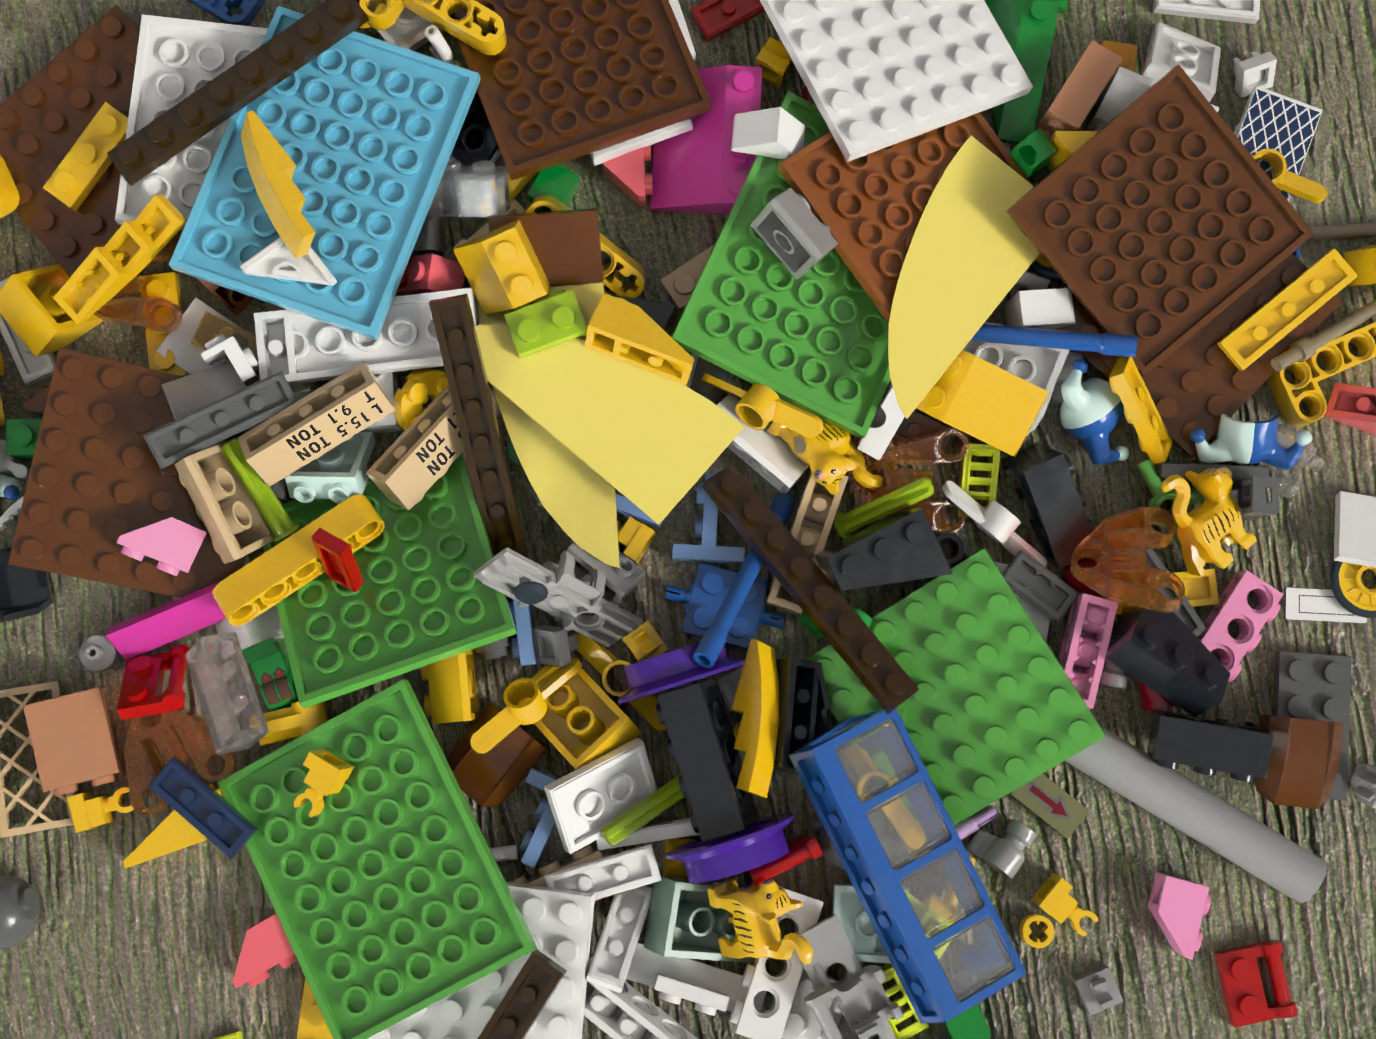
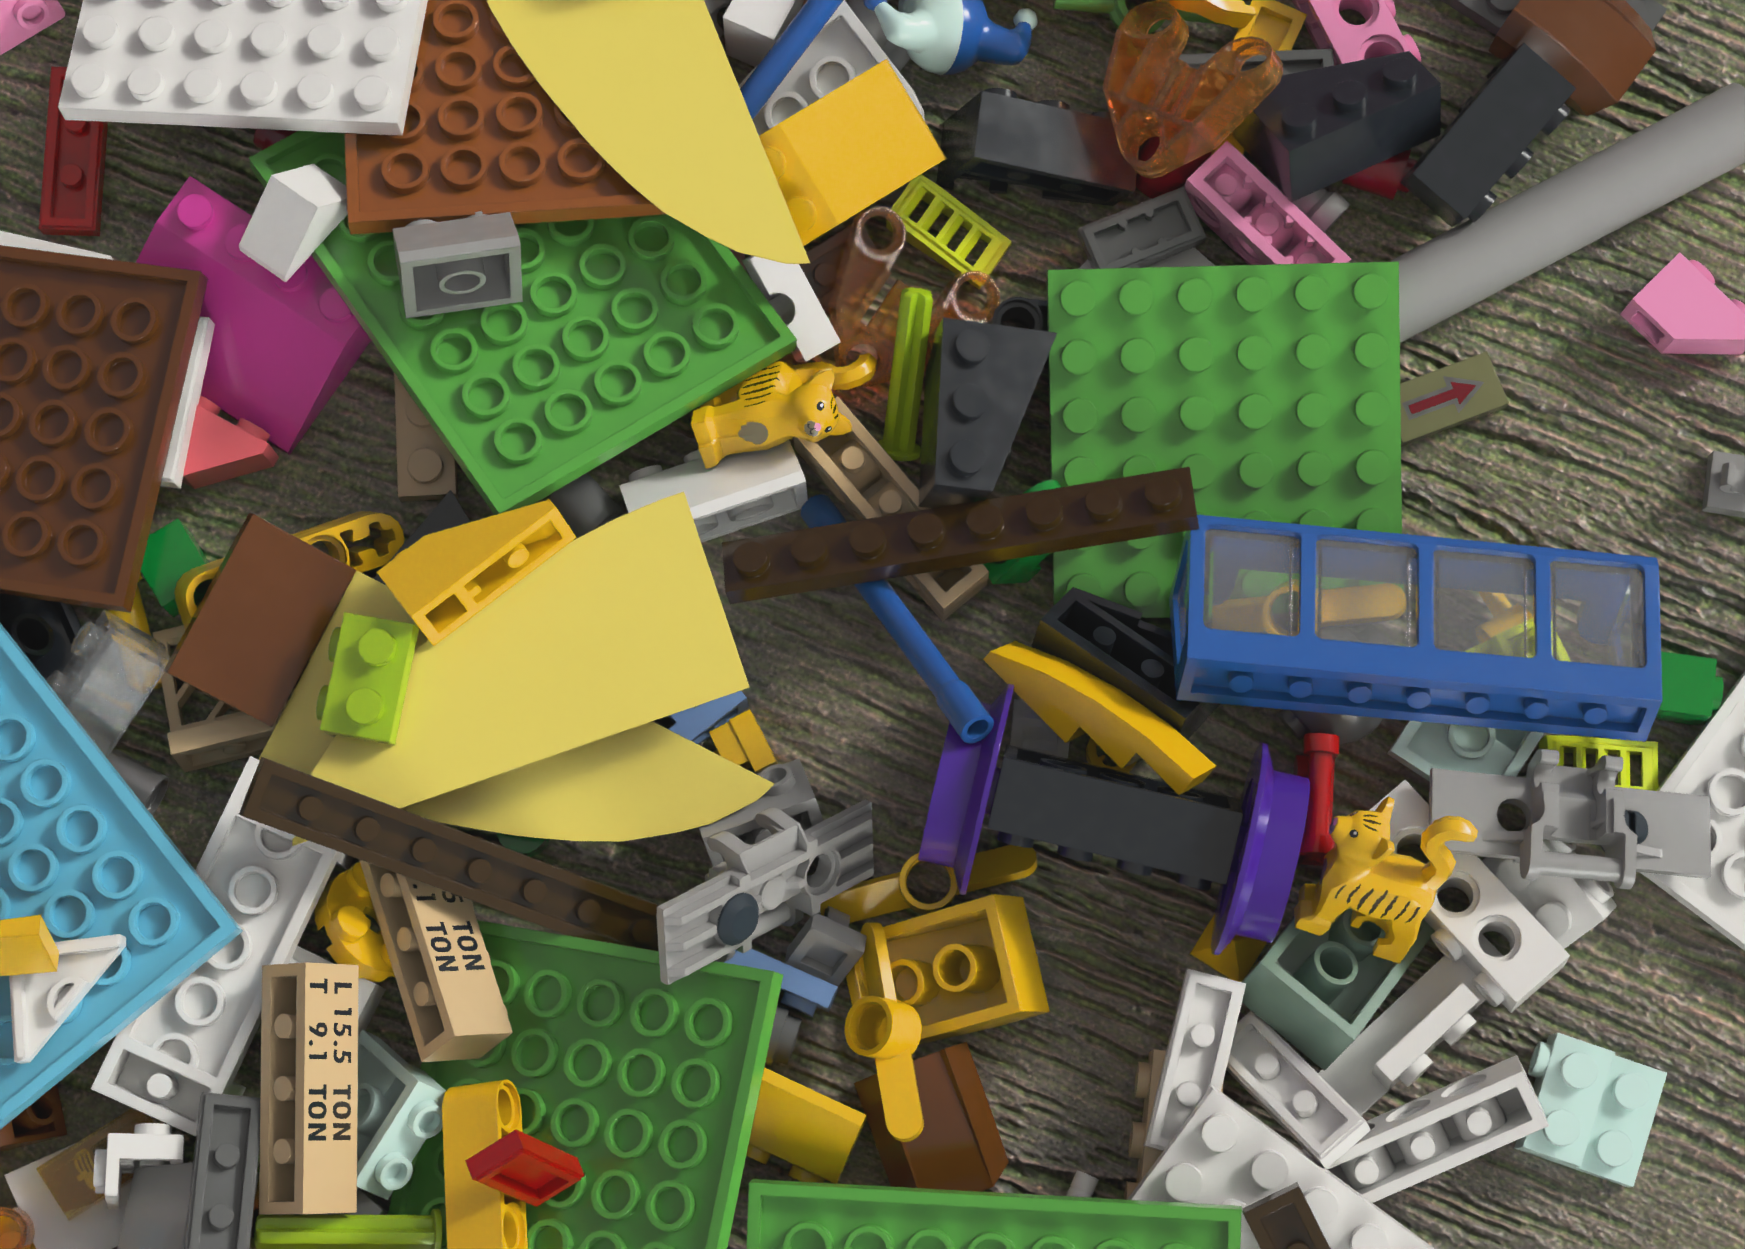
camera: 55 degrees left, 5 degrees down
coral slope [395,254,465,296] -> none
yellow slope [453,219,550,315] -> none
medium blue bracket [519,767,559,868] -> none
white tile [544,738,658,854] -> none
white tile [596,818,700,850] -> none
lime axle [601,772,685,846] -> none
yellow piece [622,620,668,662] -> none
blue plate [664,563,785,650] -> none
medium blue bracket [672,474,745,564] -> none
yellow piece [701,373,823,438] -> none
yellow piece [754,37,793,89] -> none
white piece [942,481,1047,567] -> none
lavender pin [954,806,999,840] -> none
light grey piece [966,819,1037,880] -> none
yellow bush [1019,914,1055,948] -> none
yellow piece [1031,873,1098,936] -> none

